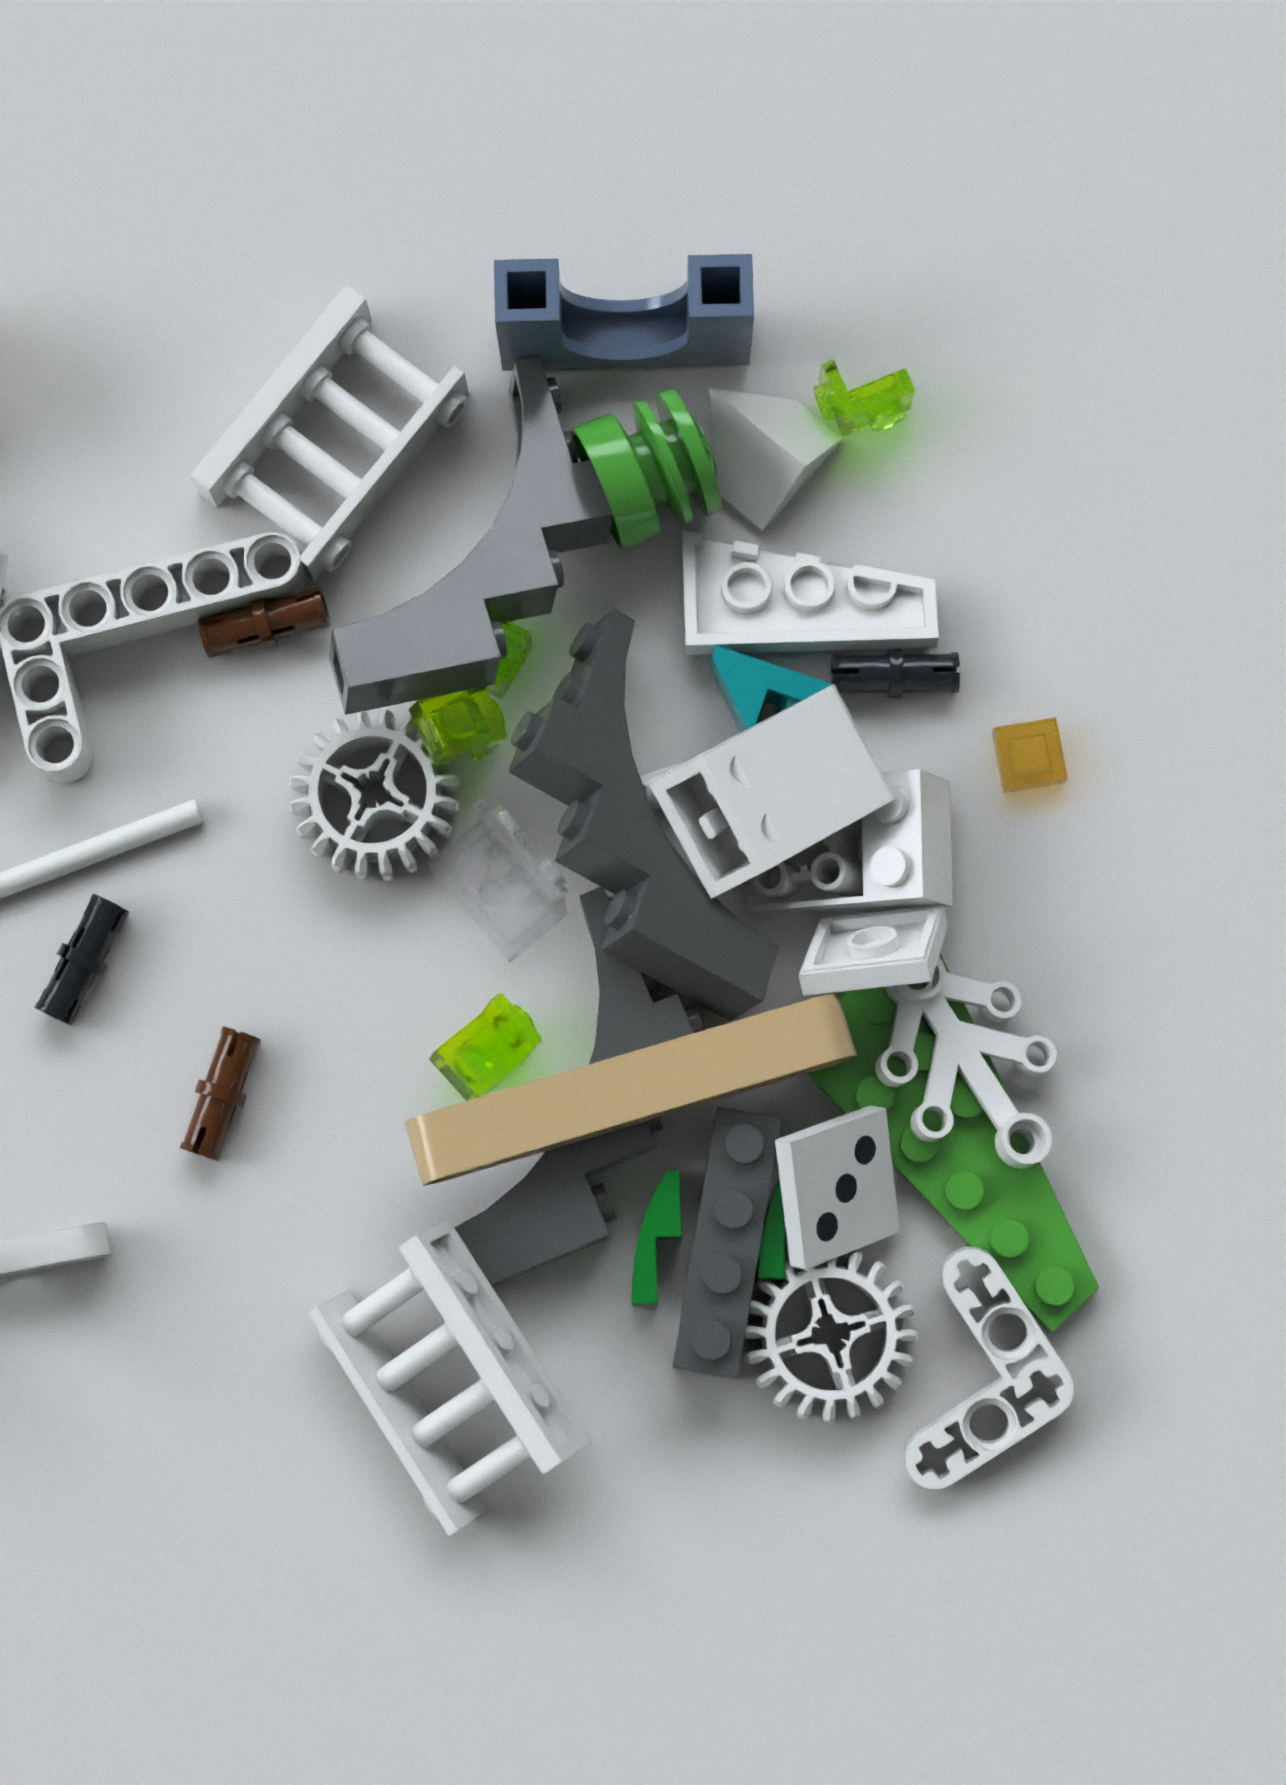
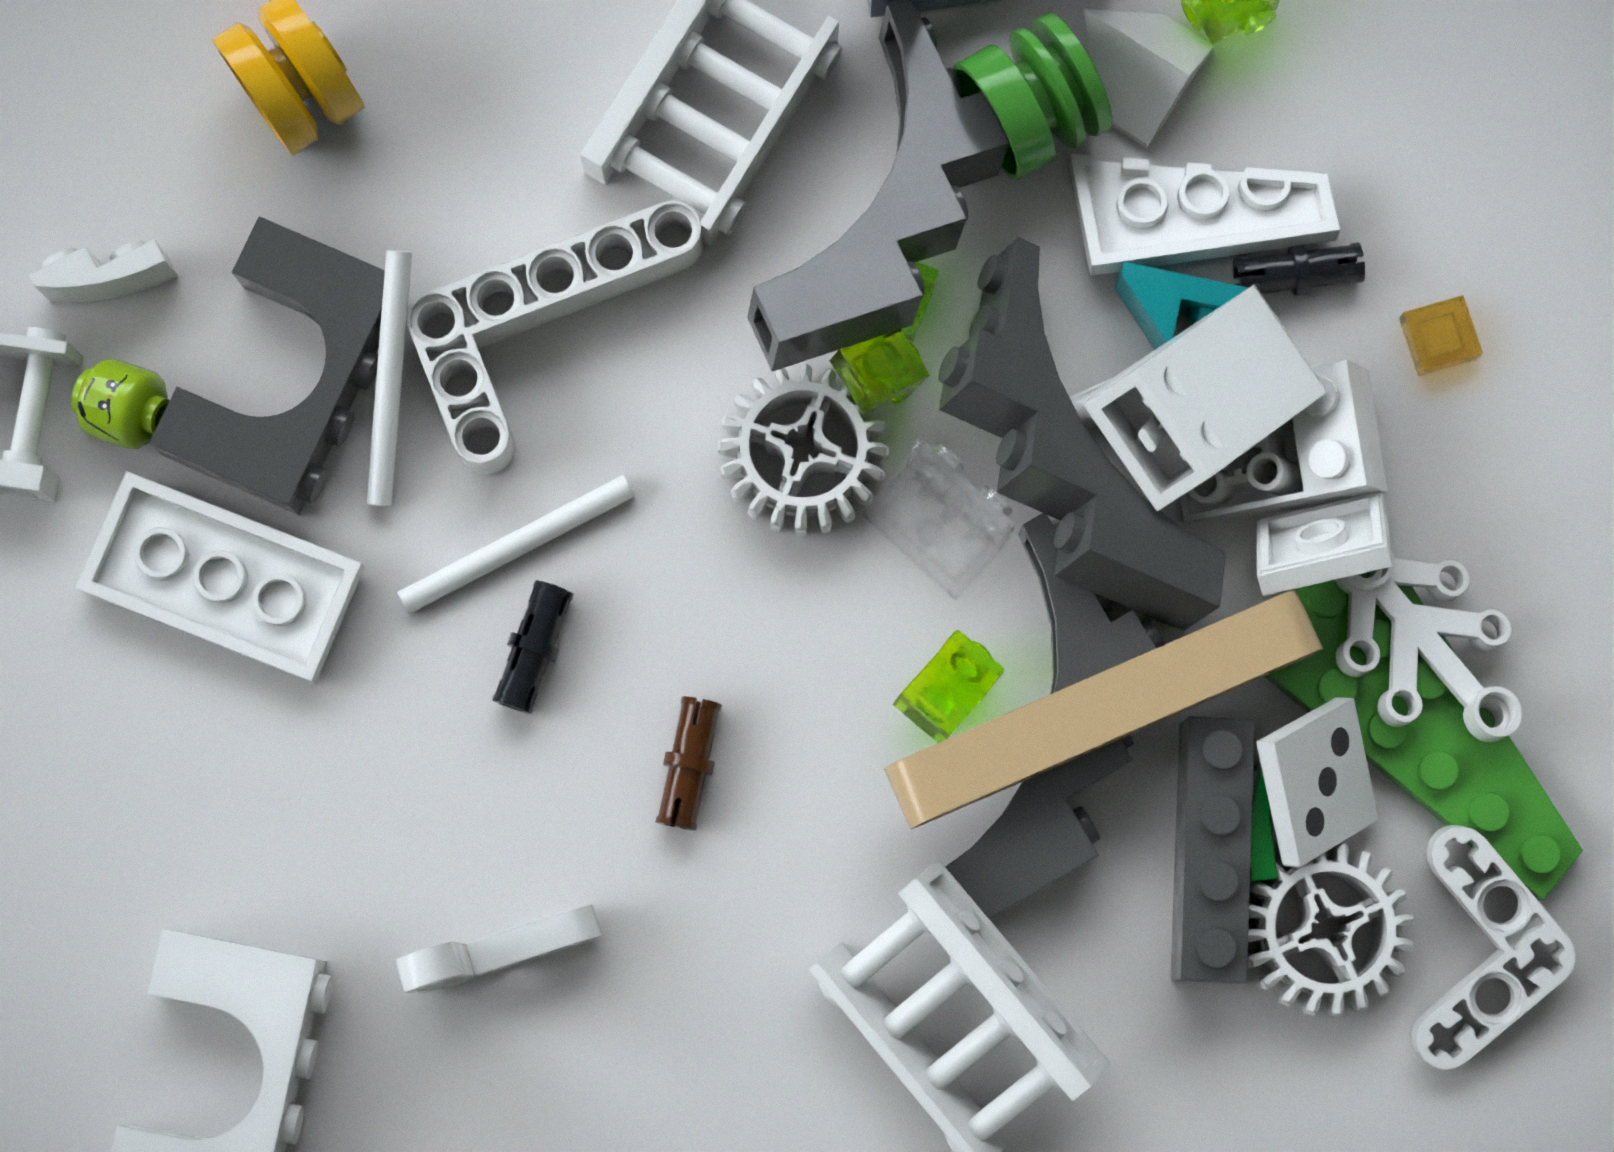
camera: 10 degrees left, 0 degrees up
reddish brown pin [198,587,331,658] -> none
green slope [632,1171,682,1306] -> none

